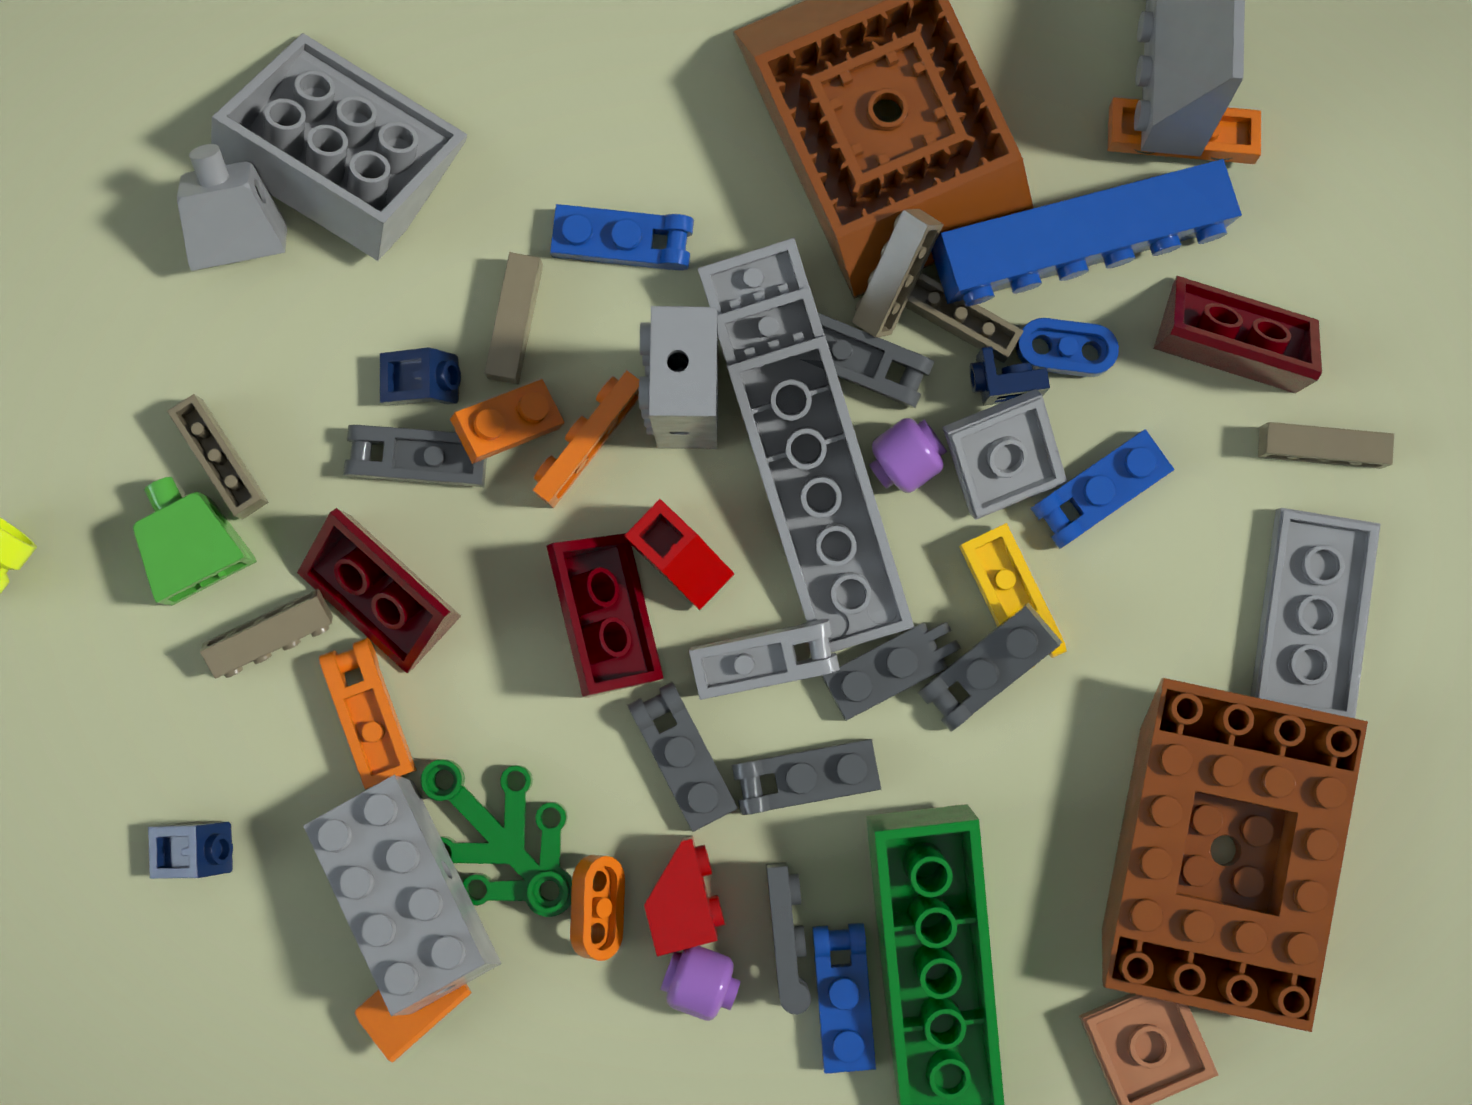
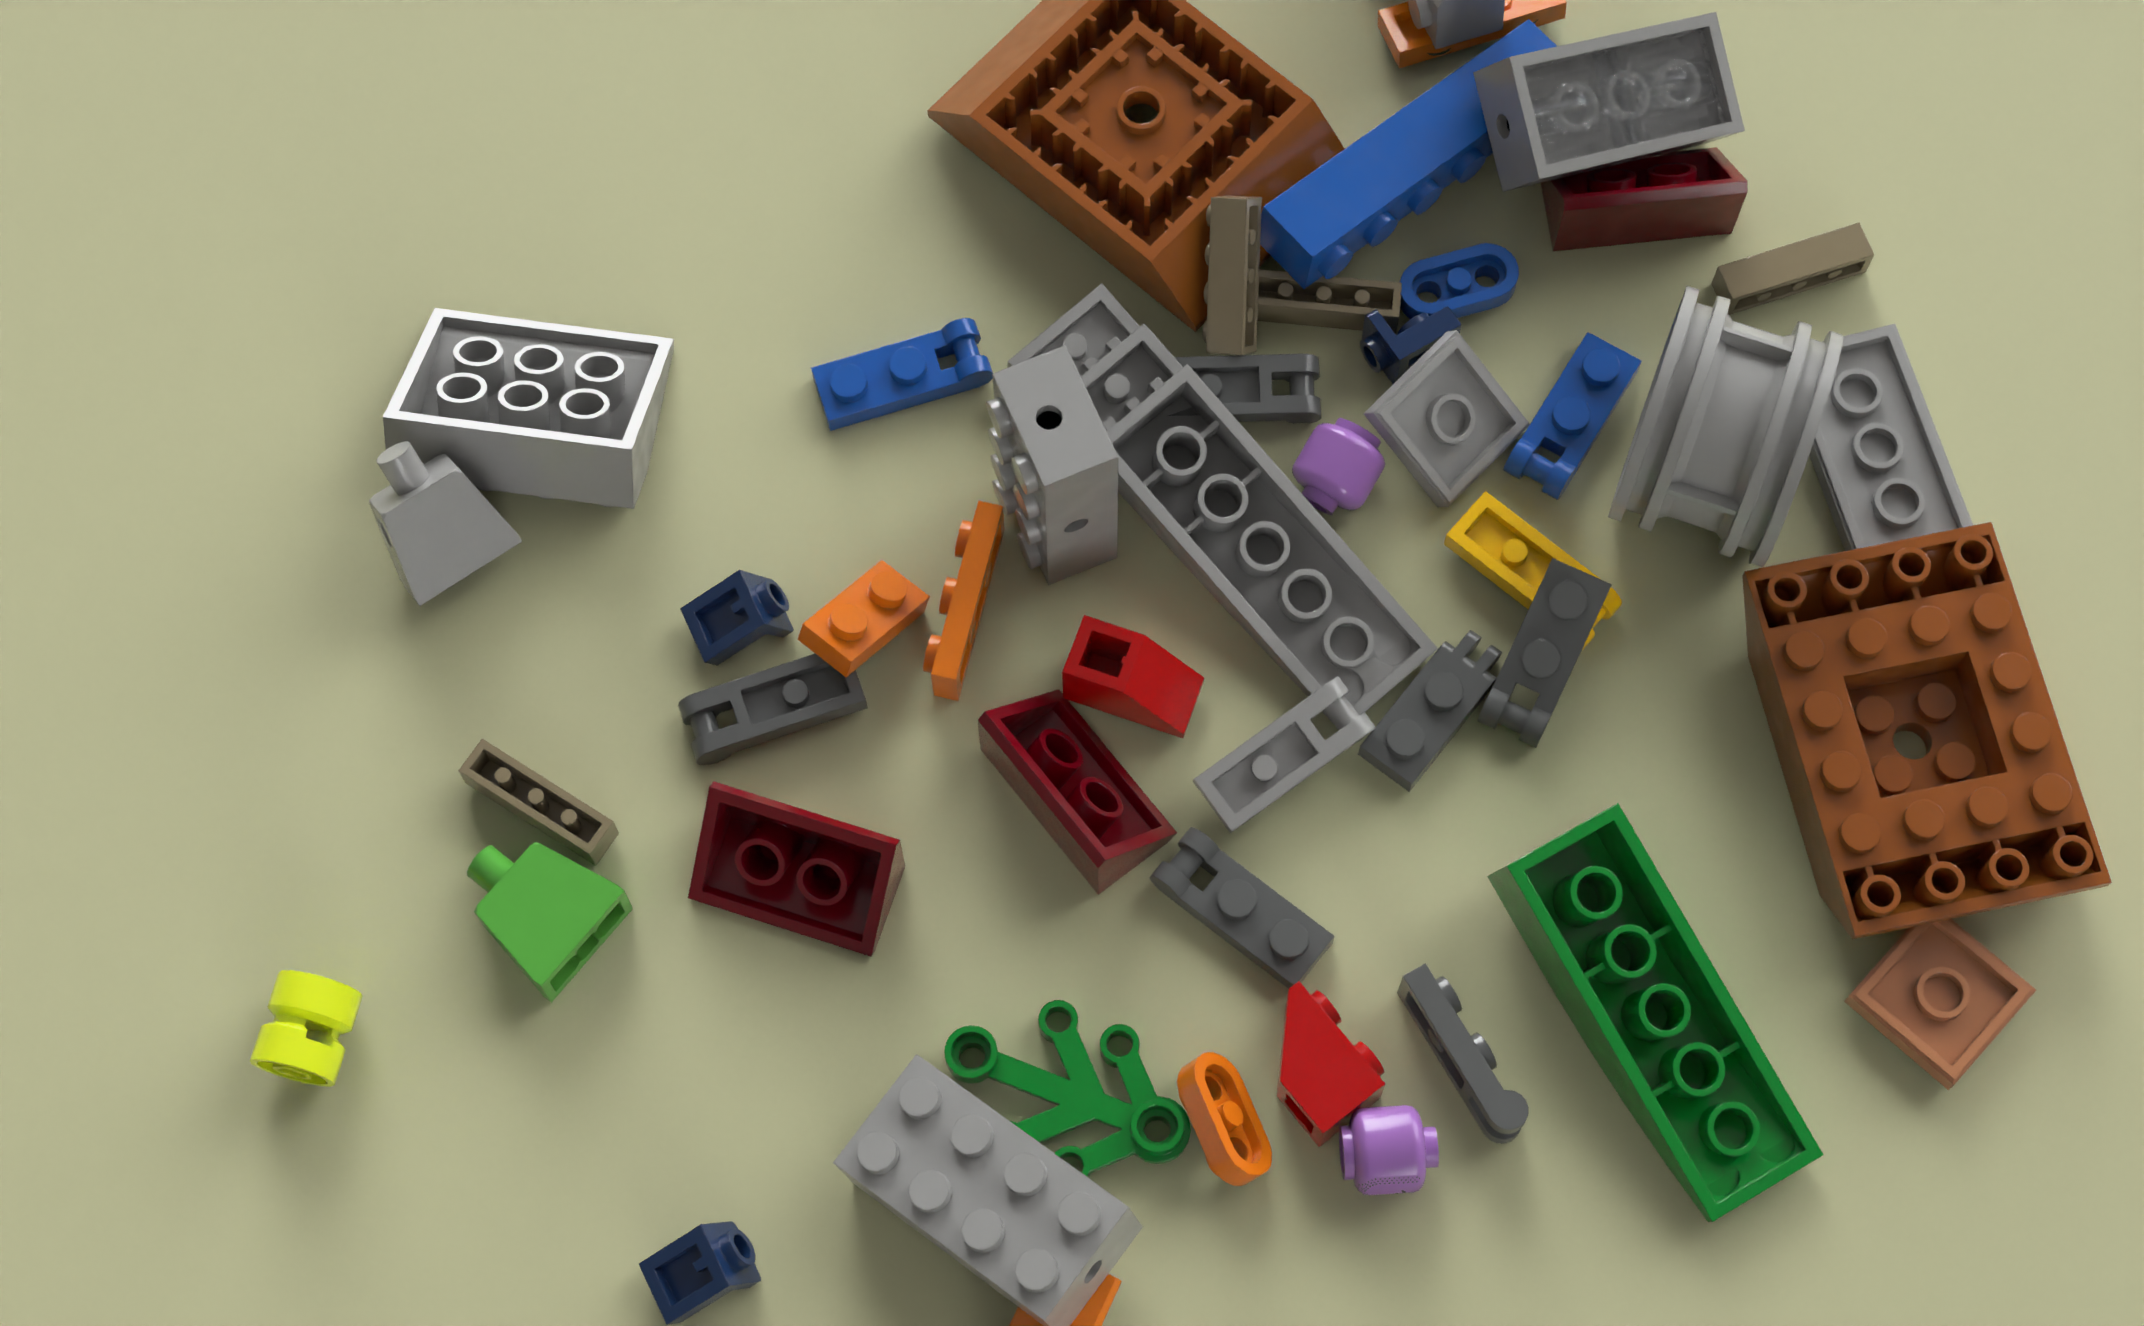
camera: 20 degrees left, 15 degrees down
dark tan piece [200,588,333,679] -> none
orange plate [319,638,417,789] -> none
dark tan piece [484,252,543,385] -> none
dark grey plate [732,739,881,815] -> none
blue plate [812,923,876,1074] -> none
none -> brick [1473,12,1745,192]
none -> light grey wheel [1608,286,1843,568]

